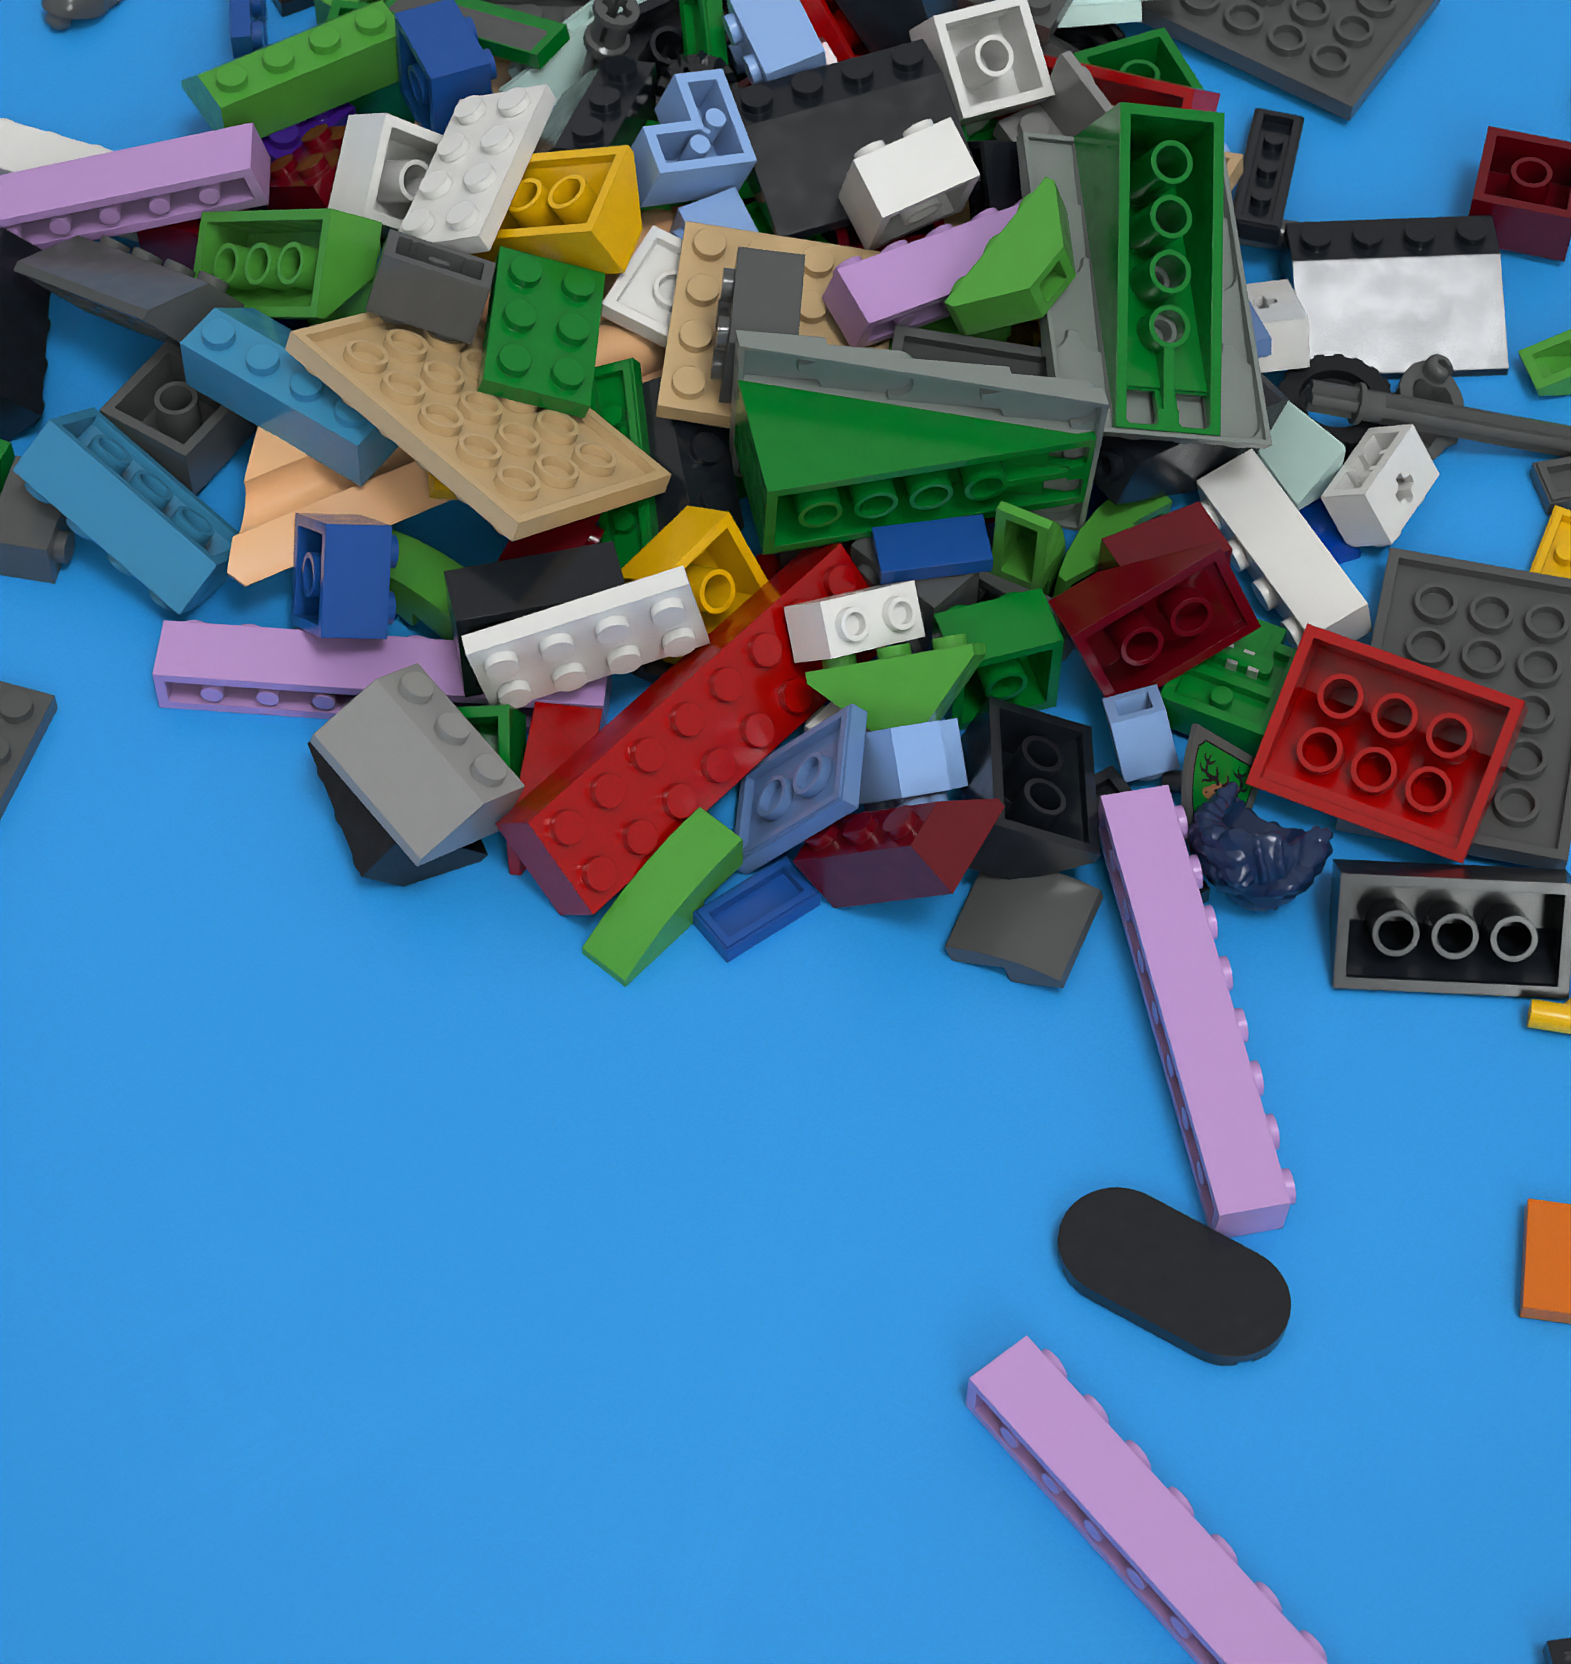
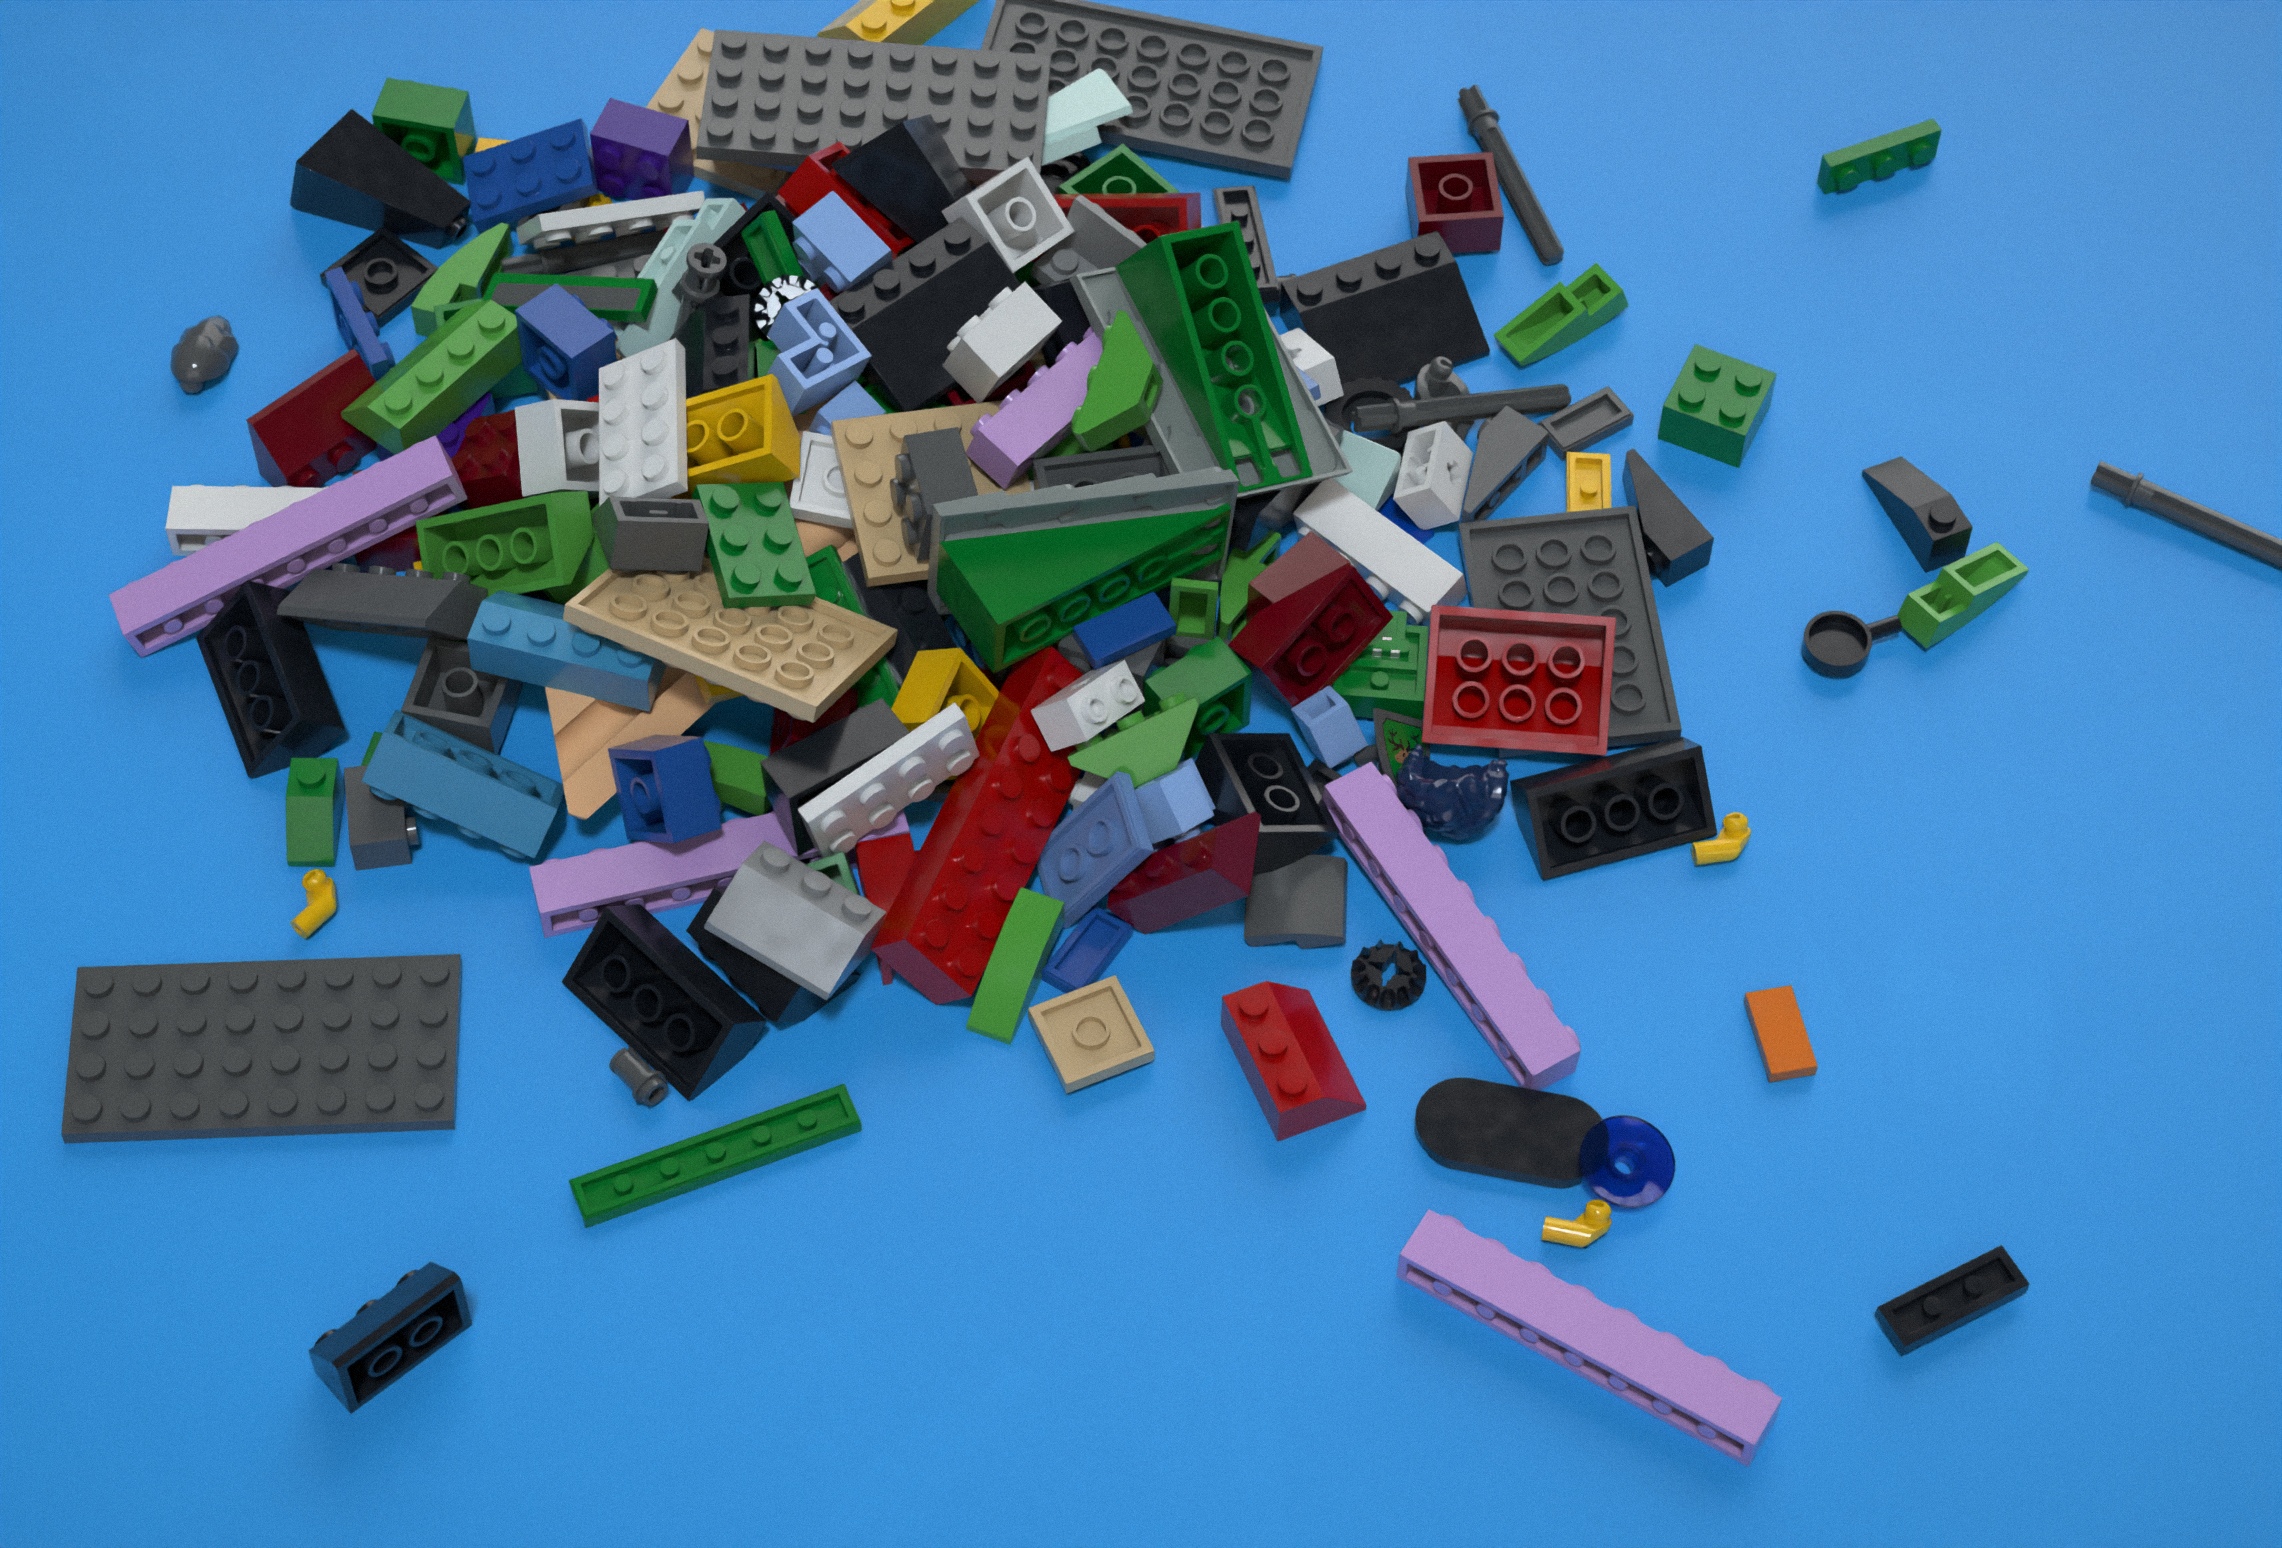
camera: 20 degrees left, 0 degrees up
none -> dark red slope [246,349,378,488]
none -> black slope [562,904,767,1100]
none -> green tile [569,1084,862,1228]
none -> dark grey pin [609,1047,668,1106]
none -> tan plate [1028,975,1155,1094]
none -> red slope [1221,981,1366,1142]
none -> black gear [1351,939,1426,1010]
none -> dark grey slope [1461,405,1549,523]
none -> yellow arm [1541,1199,1612,1247]
none -> clear blue dish [1579,1115,1675,1209]

